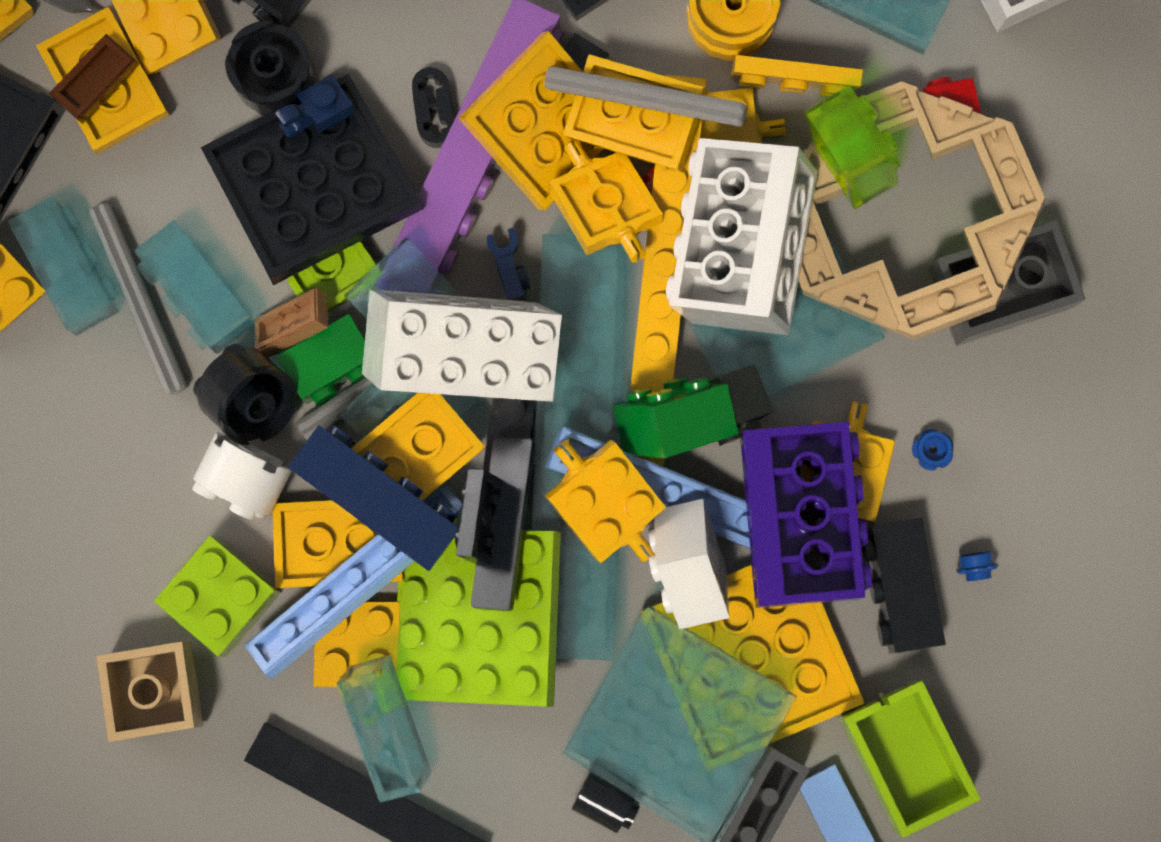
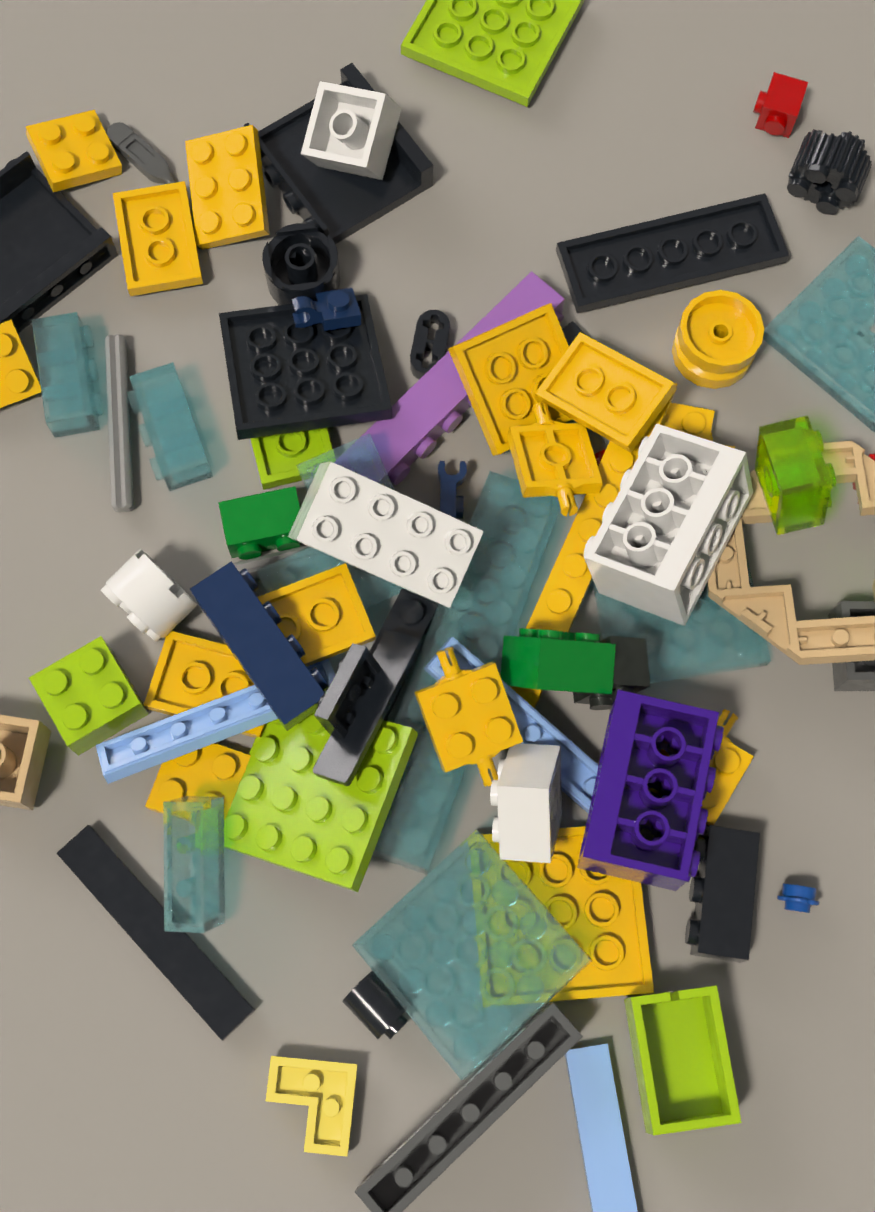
camera: 15 degrees right, 10 degrees down
reddish brown tile [49,34,139,124] -> none
black brick [193,344,297,445] -> none
medium nougat plate [255,287,328,358] -> none
light grey axle [544,66,747,127] -> none
yellow plate [730,55,863,99] -> none
blue plate [912,429,953,471] -> none

